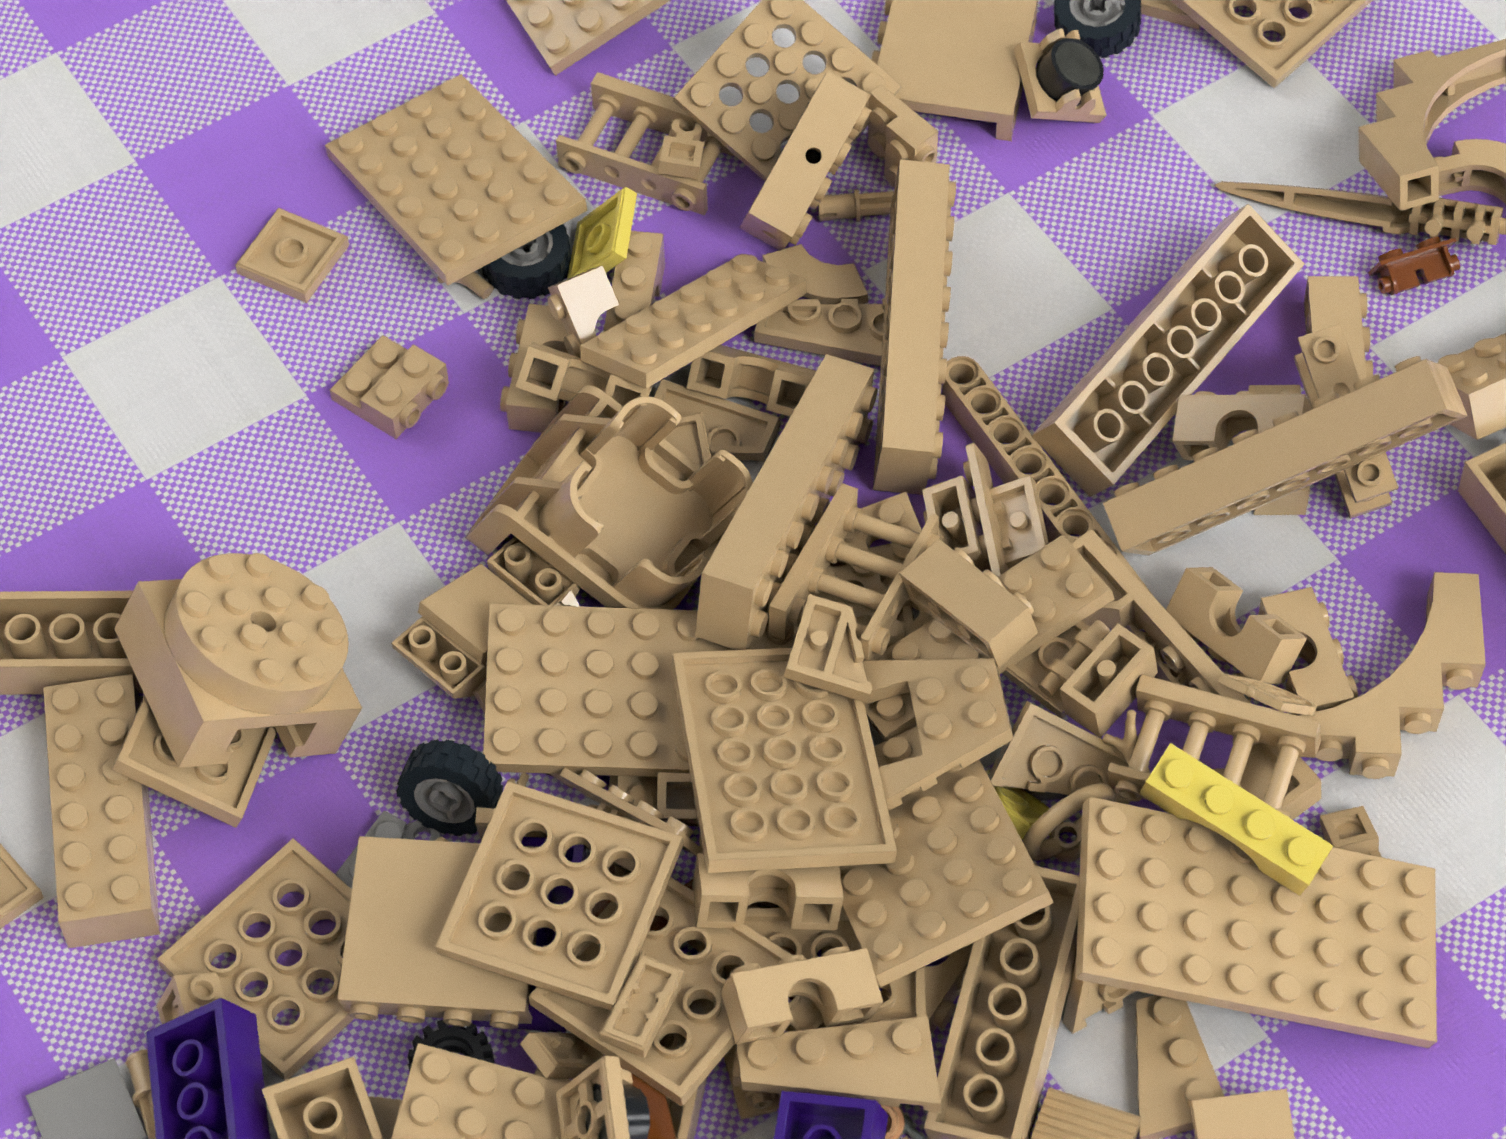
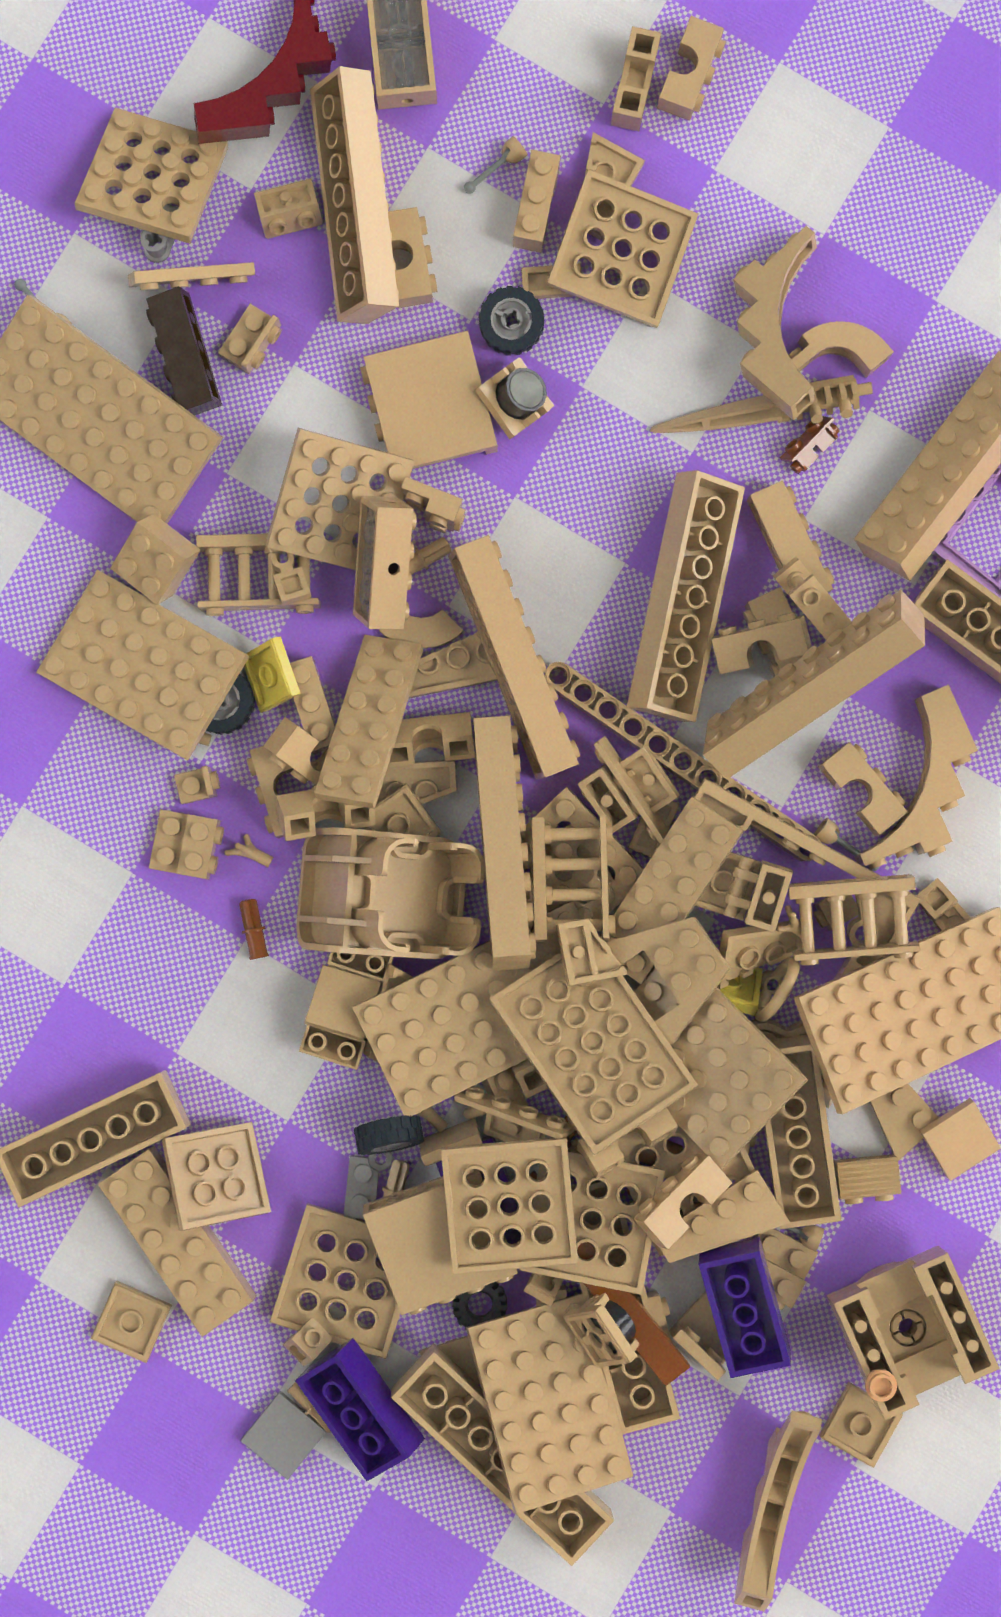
camera: 30 degrees left, 30 degrees up
tan piece [114,553,362,768] -> none
tan tile [235,208,349,303] -> none
tan plate [599,954,685,1058] -> none
tan brick [900,539,1038,668] -> none
light yellow arch [1139,743,1333,896] -> none
tan arch [1166,567,1307,684] -> none
tan window [1217,673,1317,716] -> none
none -> tan brick [110,513,201,605]
none -> tan bracket [174,766,220,805]
none -> tan bar [224,834,273,867]
none -> dark orange axle [239,899,269,960]

